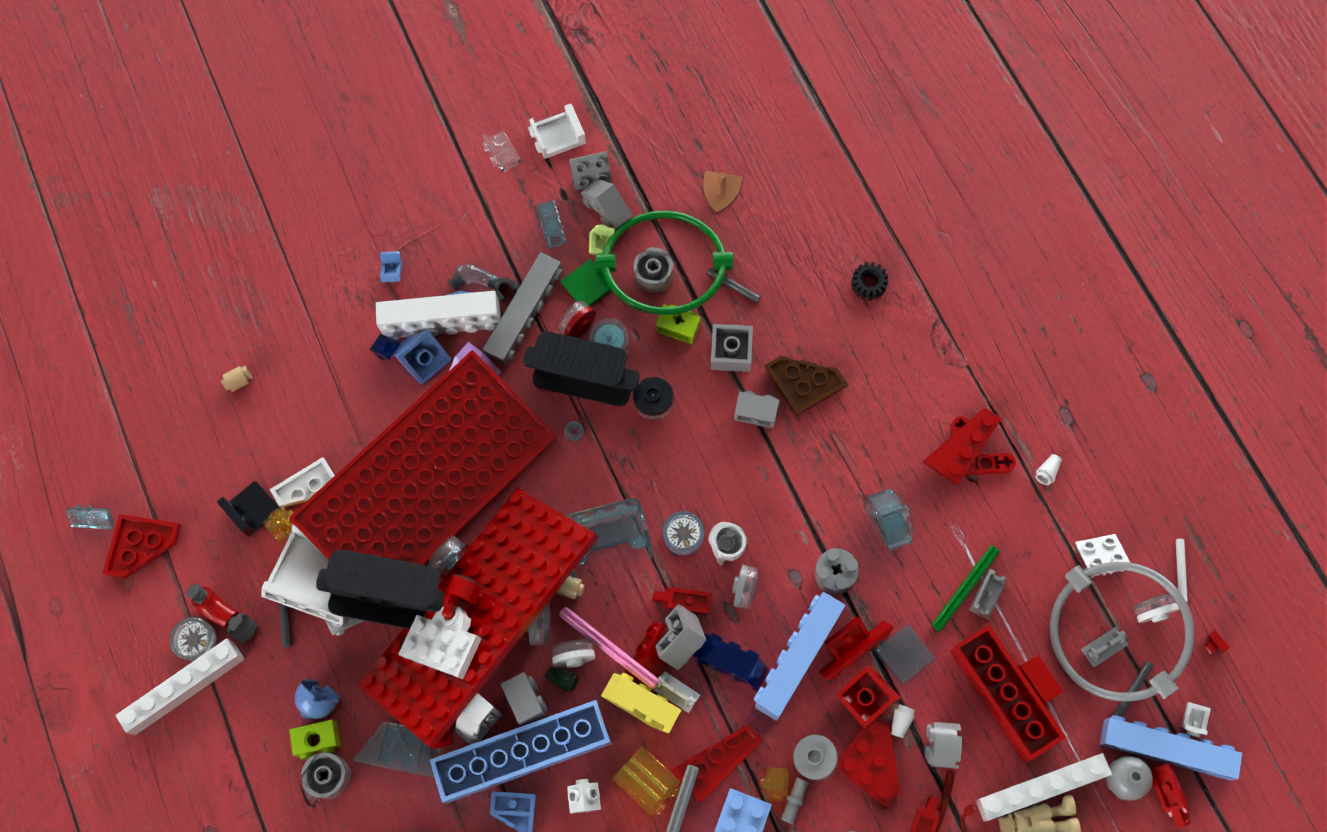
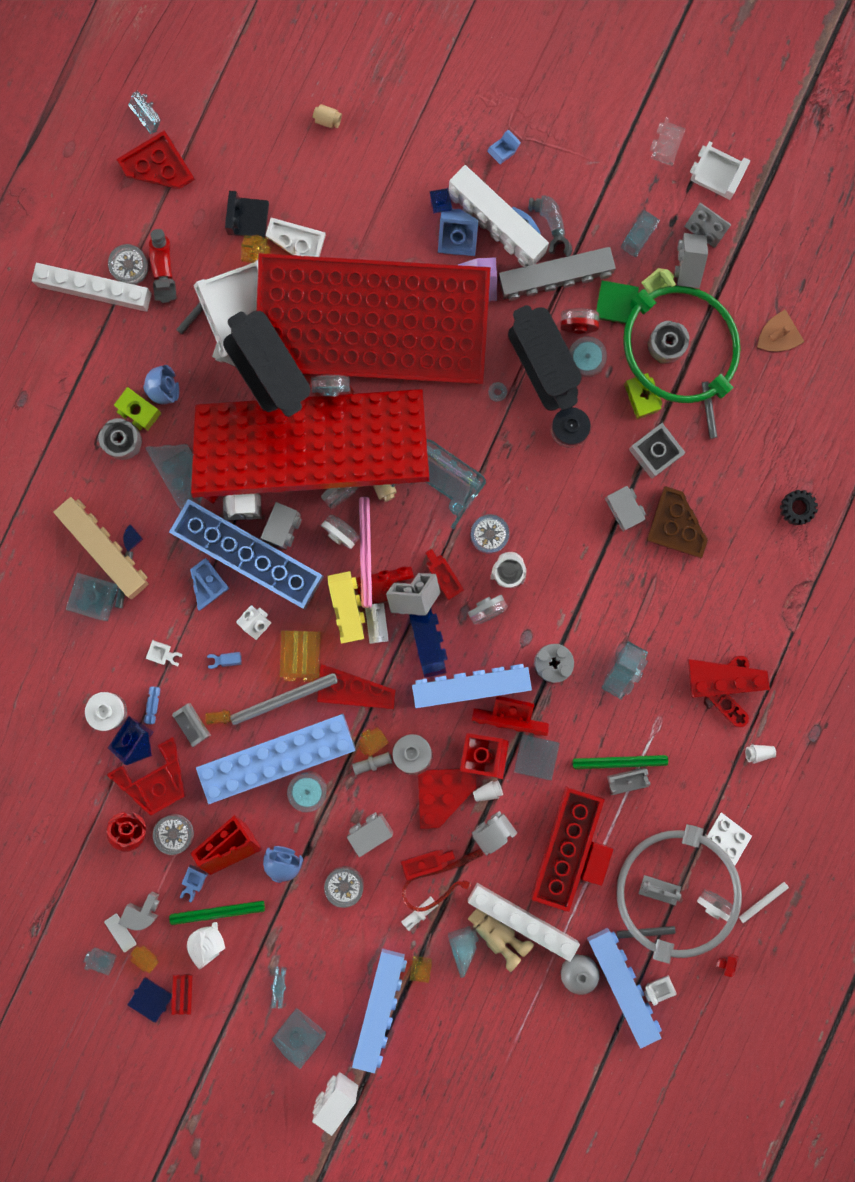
camera: 45 degrees right, 15 degrees up
white plate [398,574,482,679] -> none
clear green cone [545,666,579,693] -> none
red hinge [1150,762,1191,828] -> none

